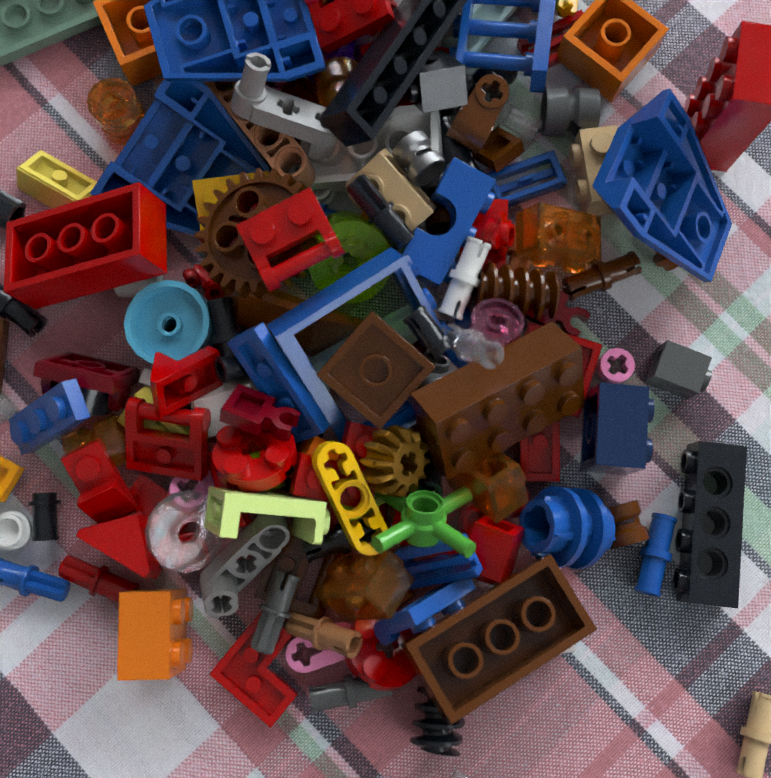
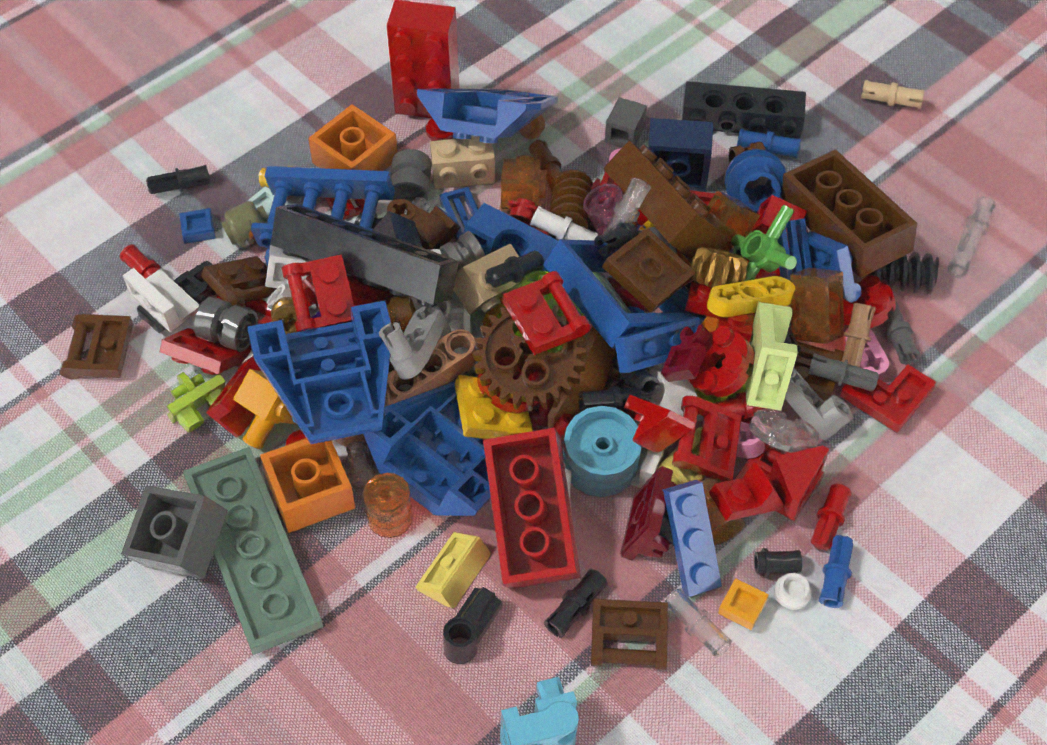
camera: 90 degrees left, 25 degrees down
orange brick [117,588,193,681] -> none

